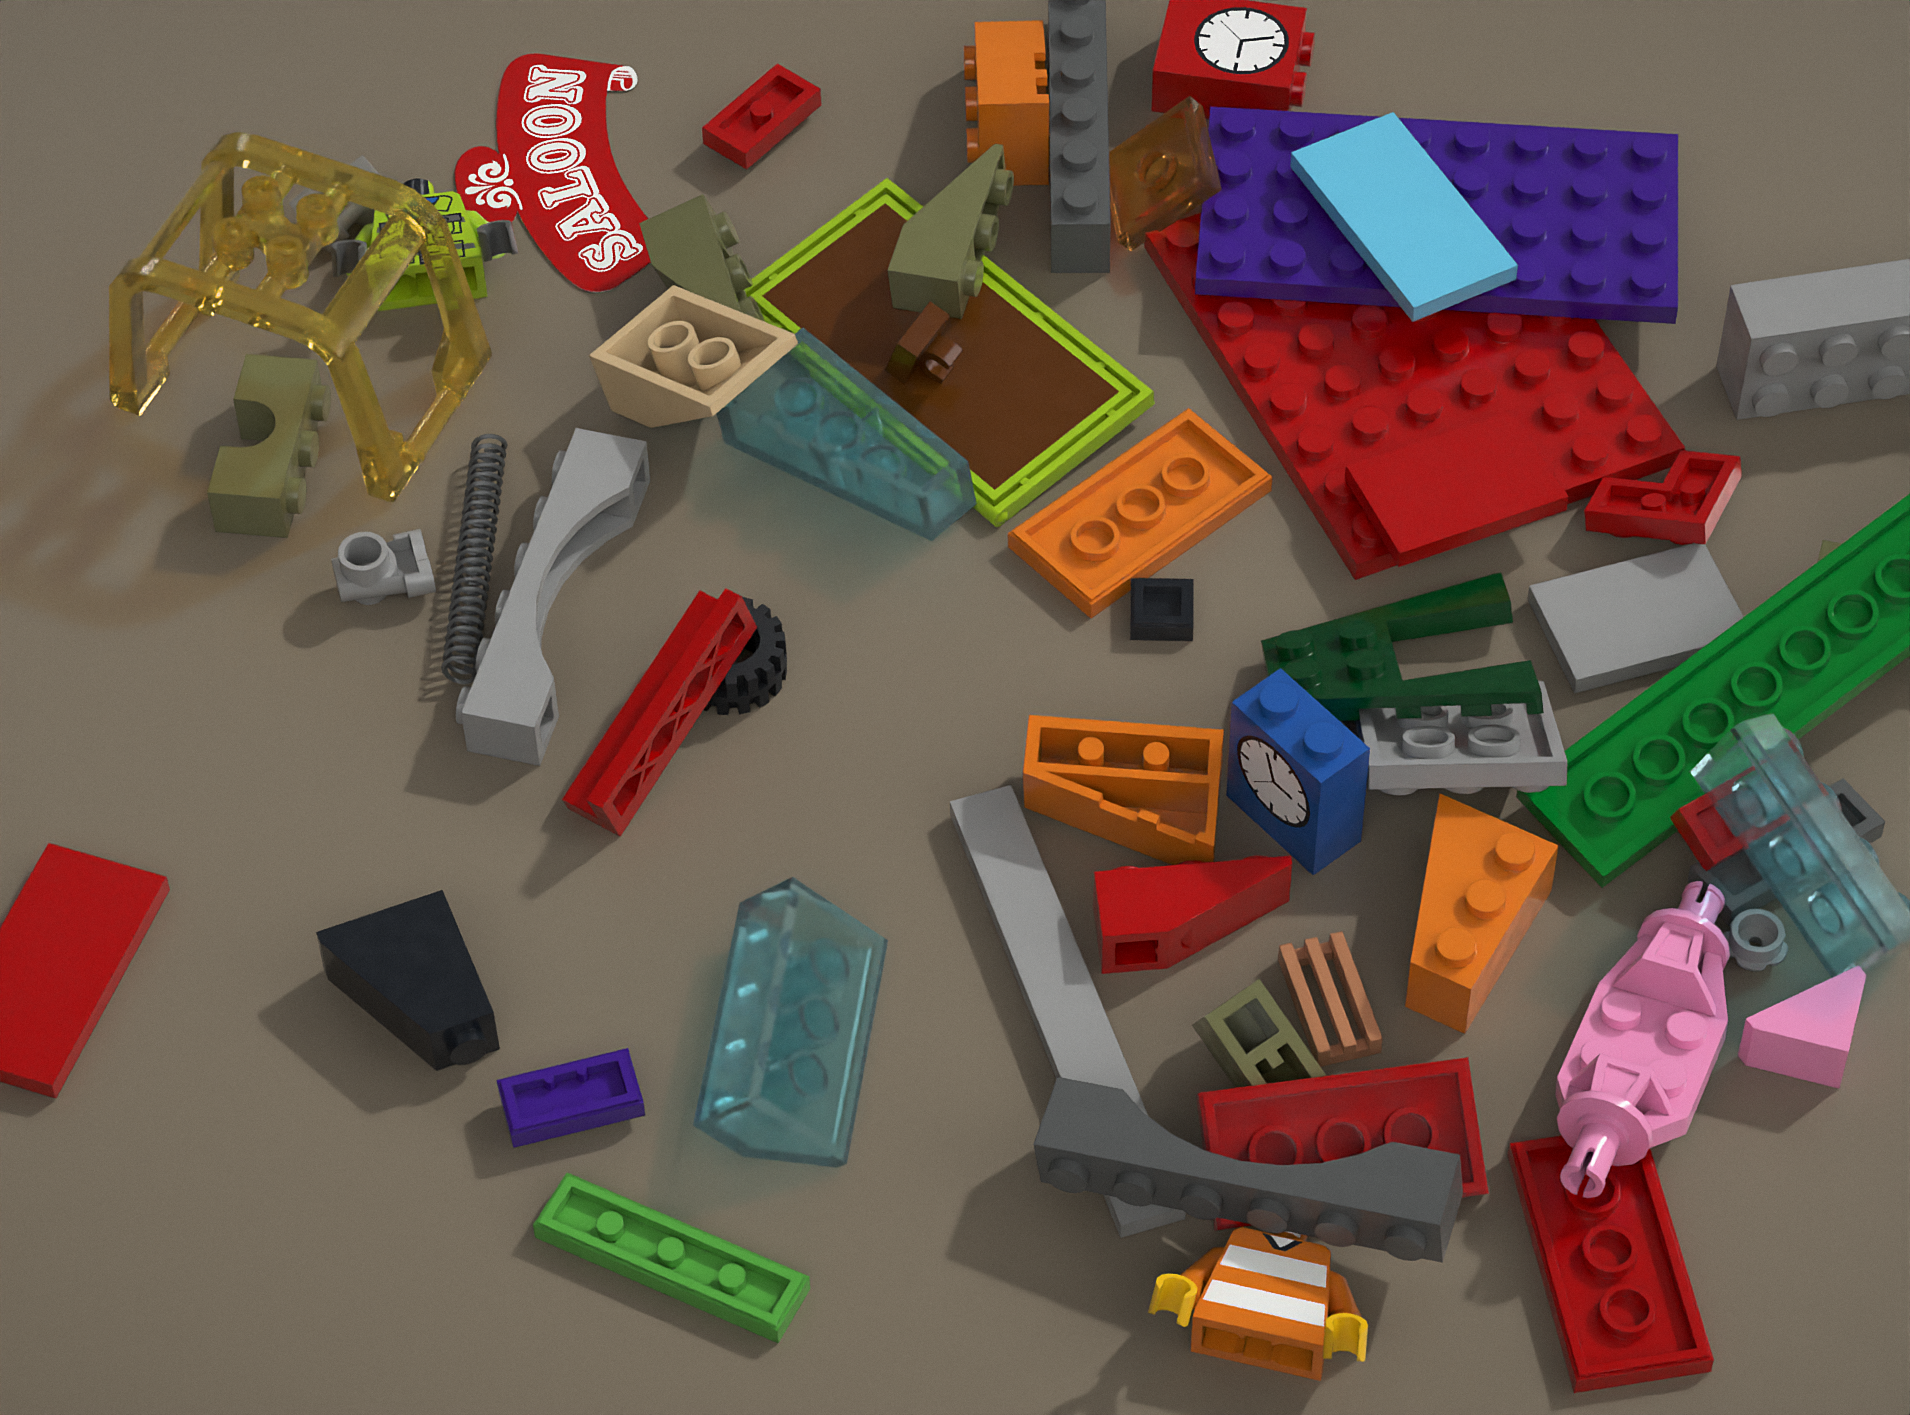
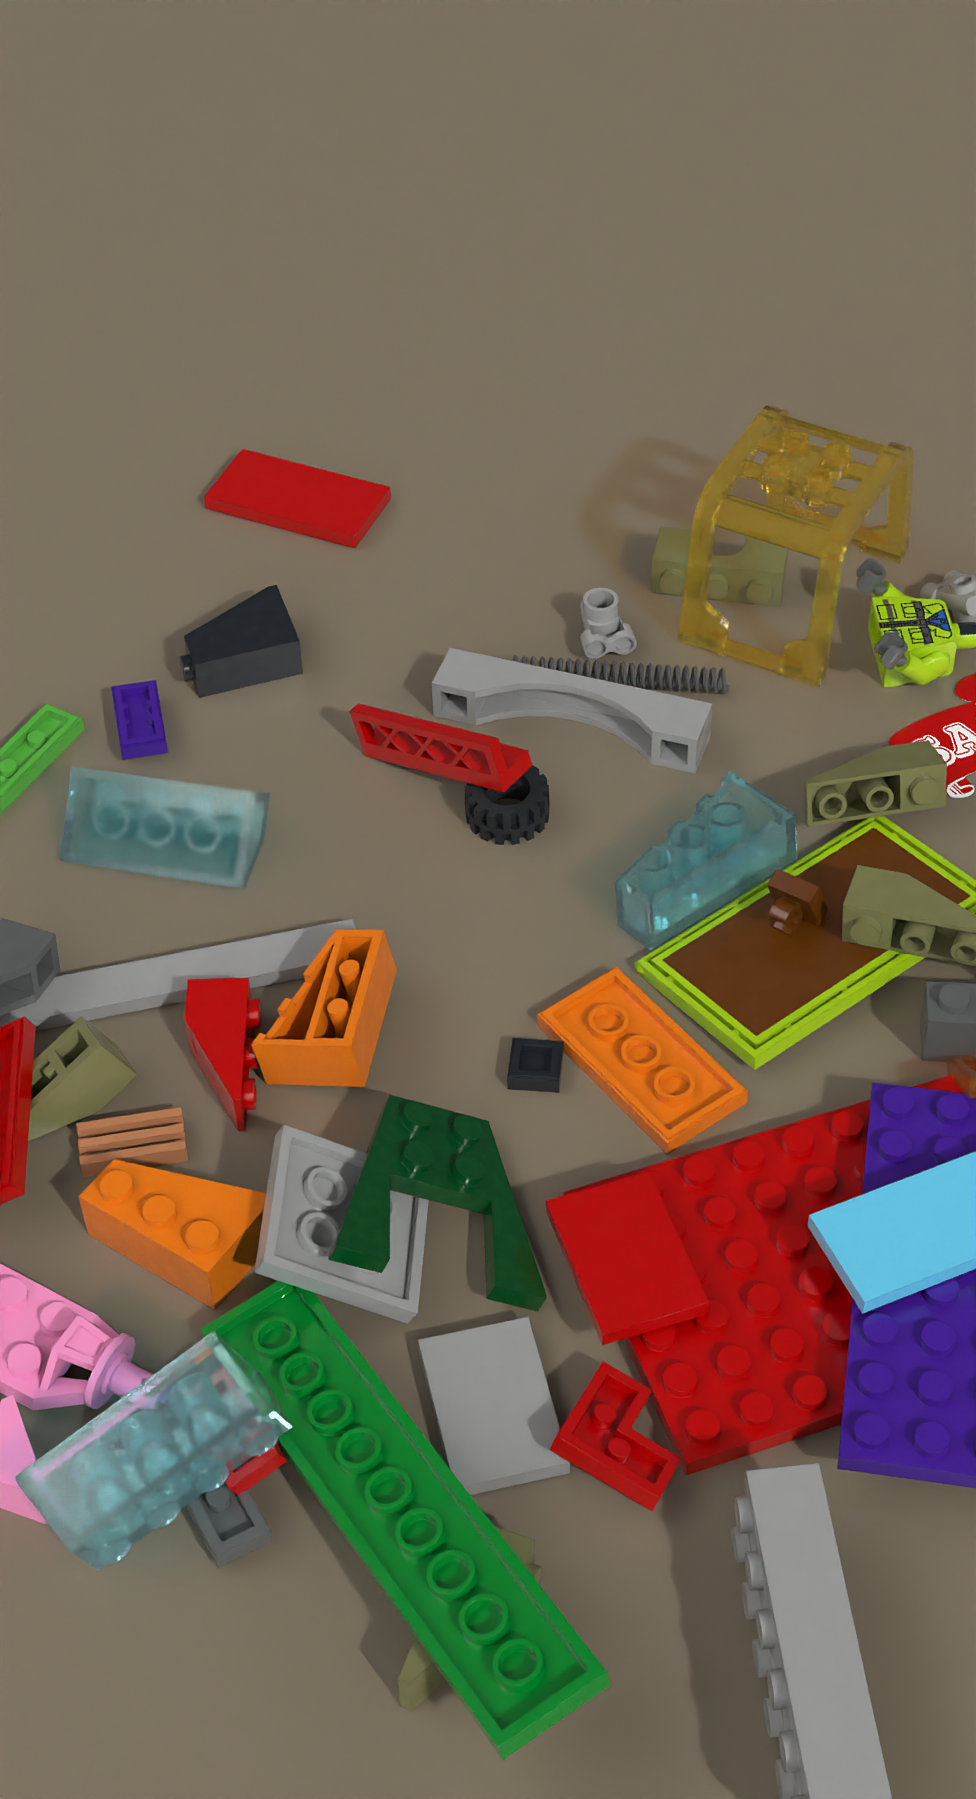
camera: 95 degrees right, 5 degrees down
tan slope [589,285,798,428] -> none
blue brick [1226,668,1370,875] -> none

